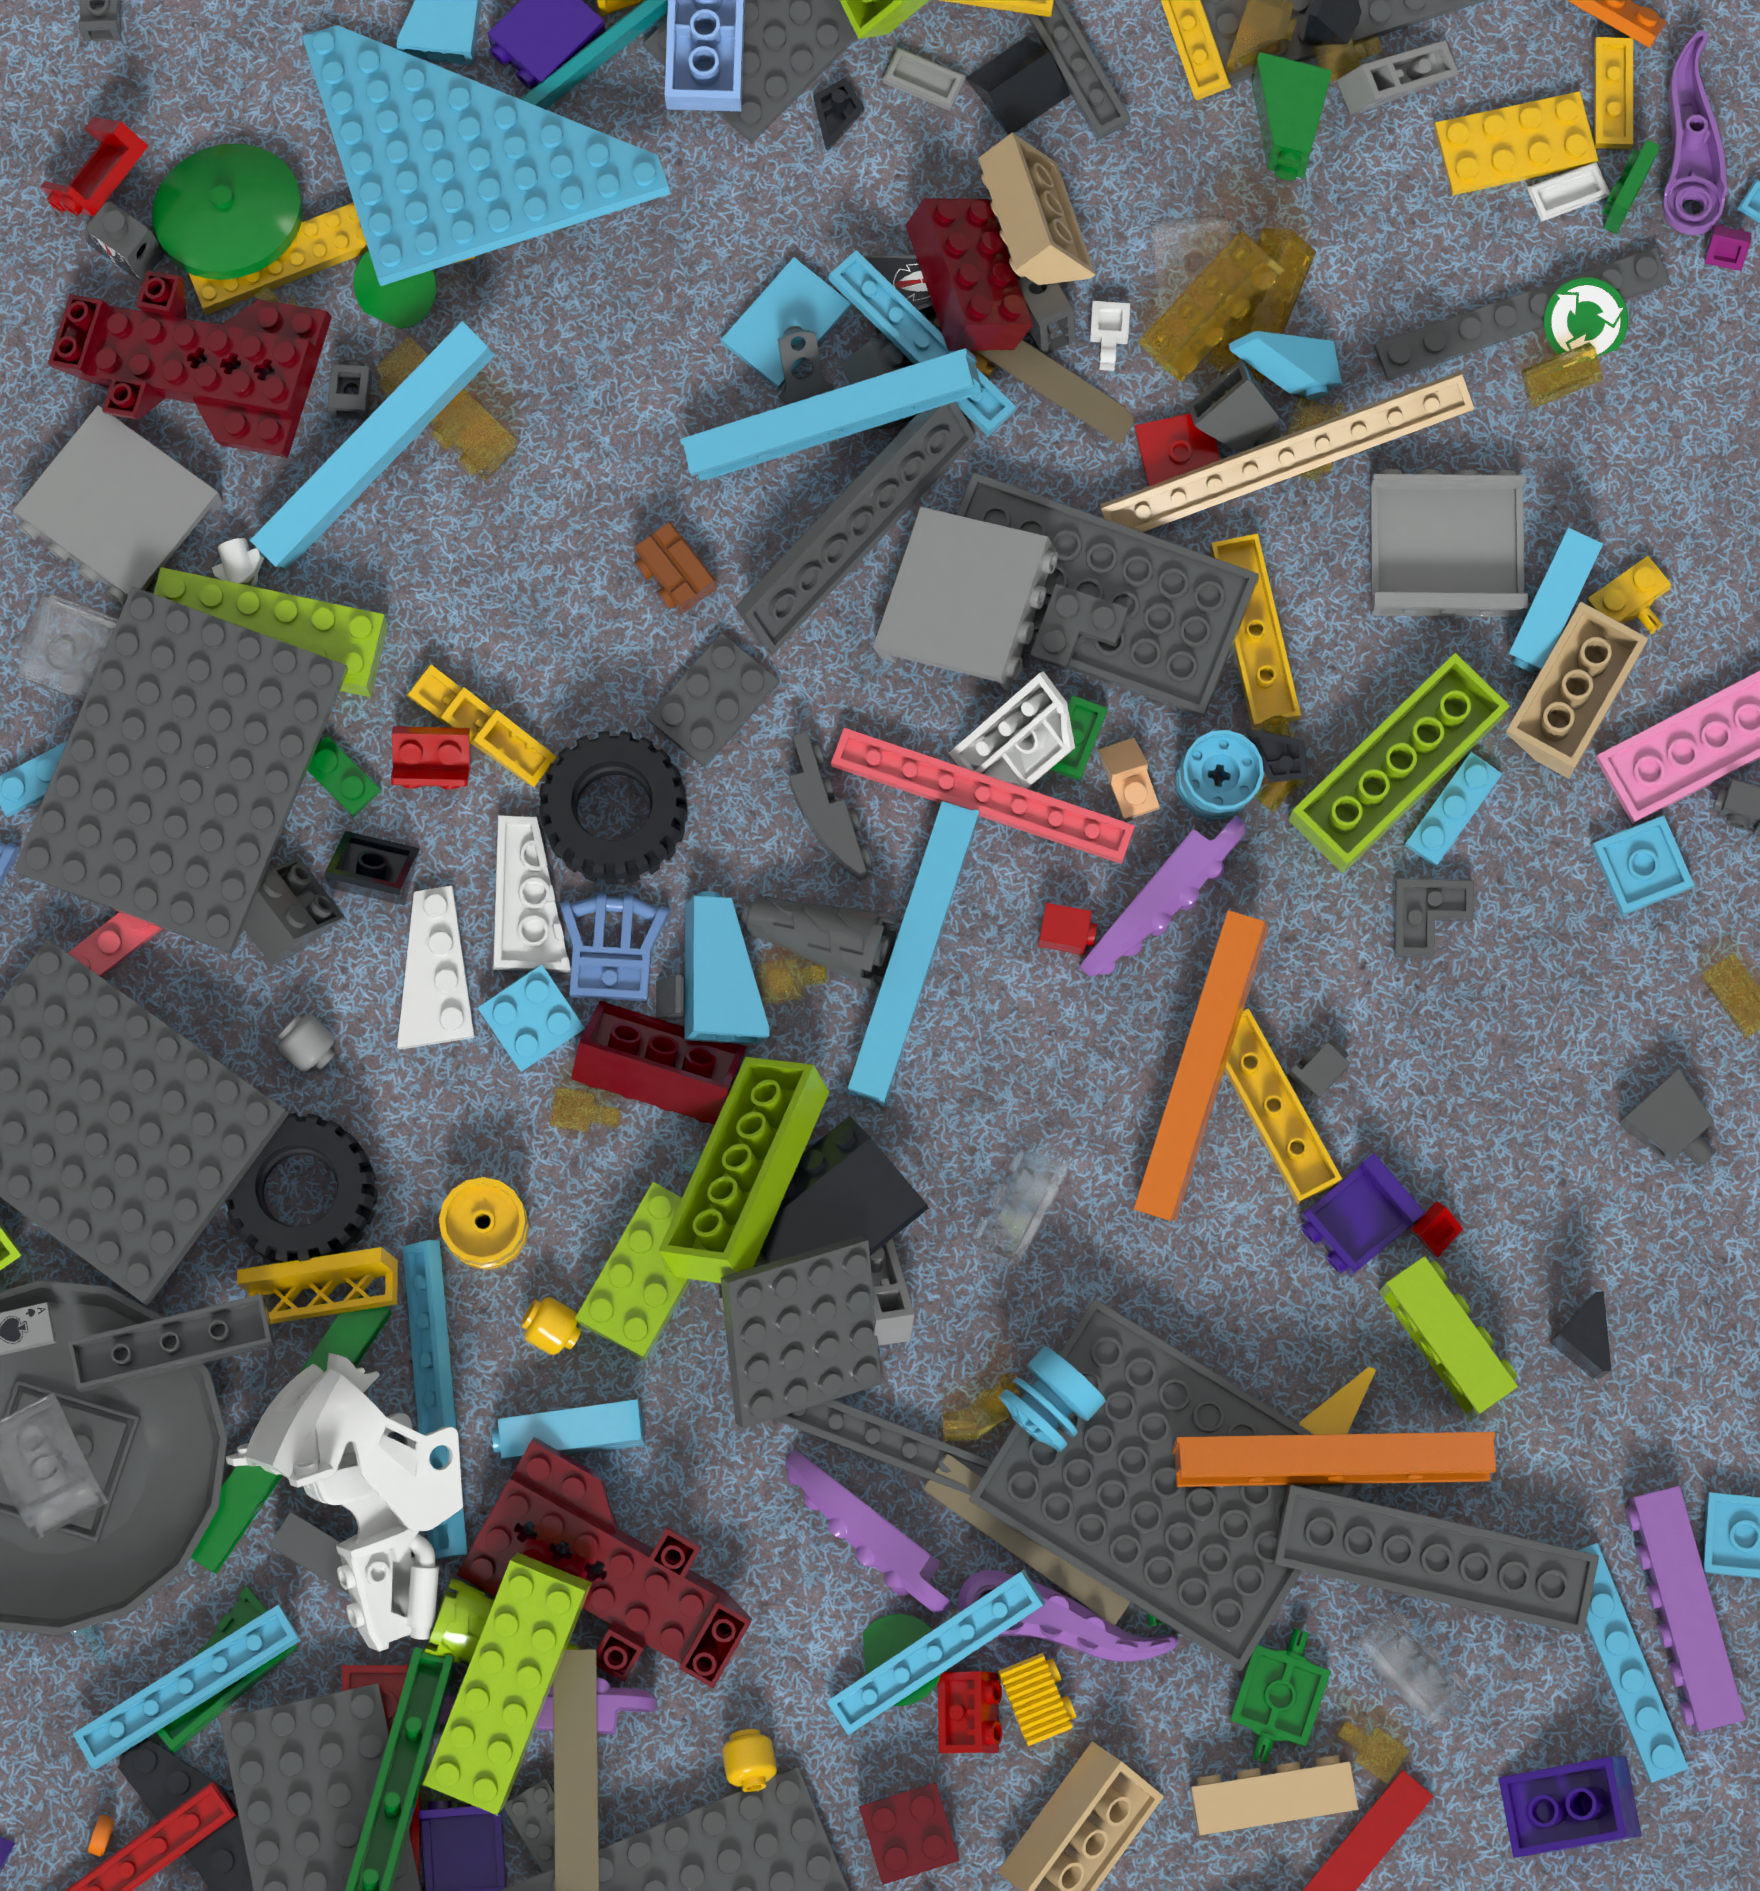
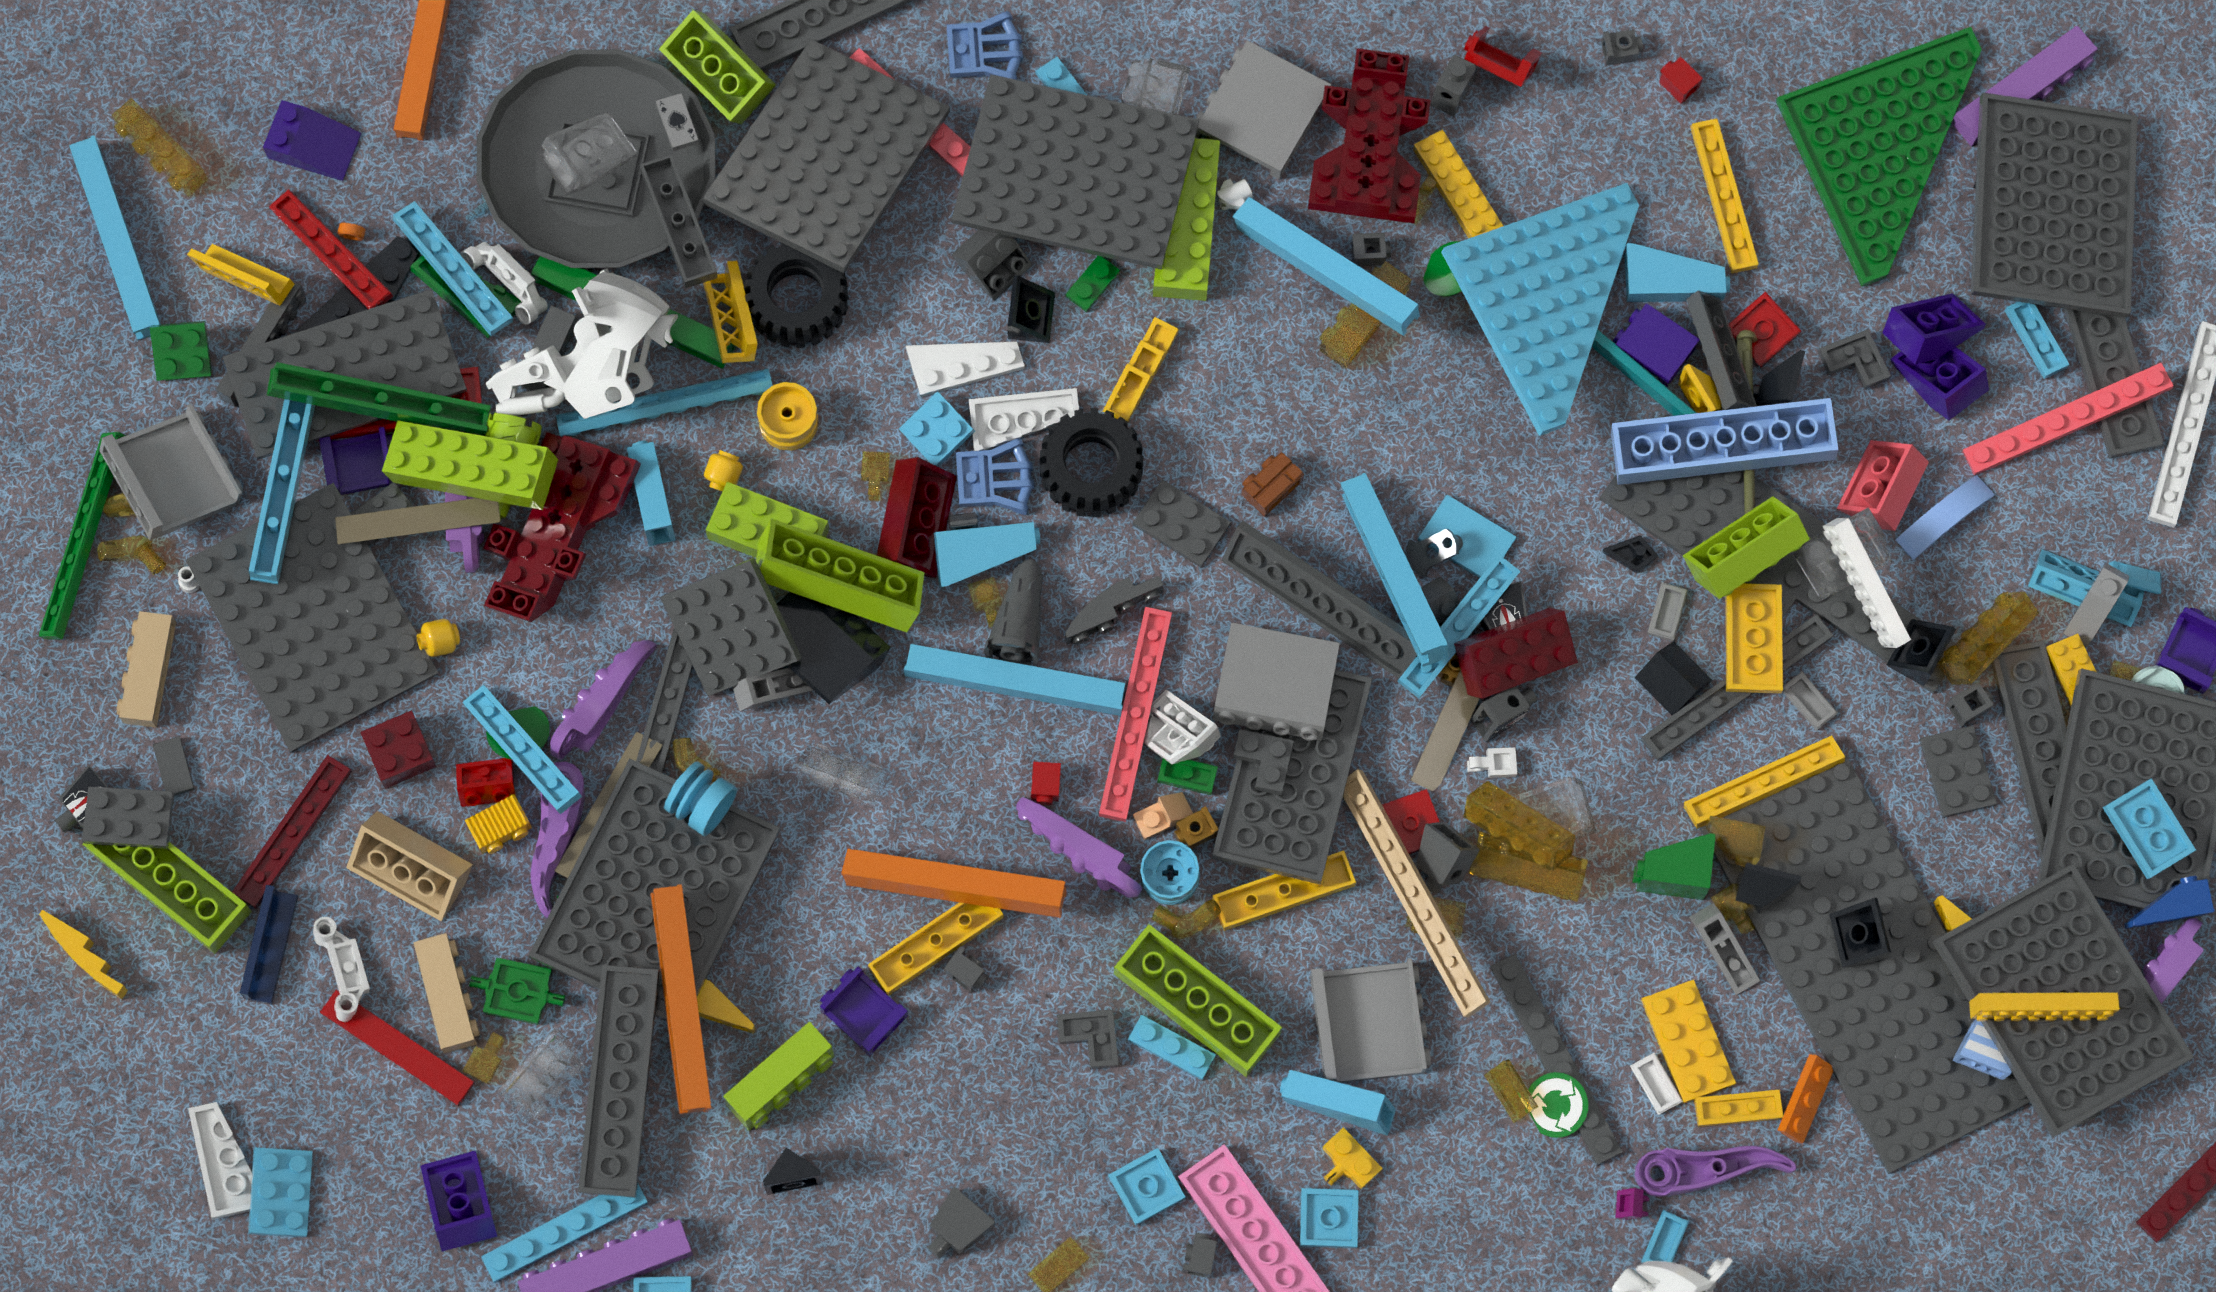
camera: 80 degrees right, 5 degrees down
green dish [152,144,303,280] -> none
light grey head [276,1014,335,1072] -> none
red bracket [391,726,471,790] -> none
tan slope [978,132,1096,285] -> none
medium azure slope [1229,331,1342,400] -> none
black piece [1246,728,1308,783] -> none
red plate [1411,1201,1463,1257] -> none
tan slope [1506,602,1649,779] -> none
green plate [1602,140,1660,234] -> none
none -> white plate [460,242,548,325]
none -> pearl gold brick [1174,806,1219,849]
none -> medium azure plate [1300,1188,1358,1248]

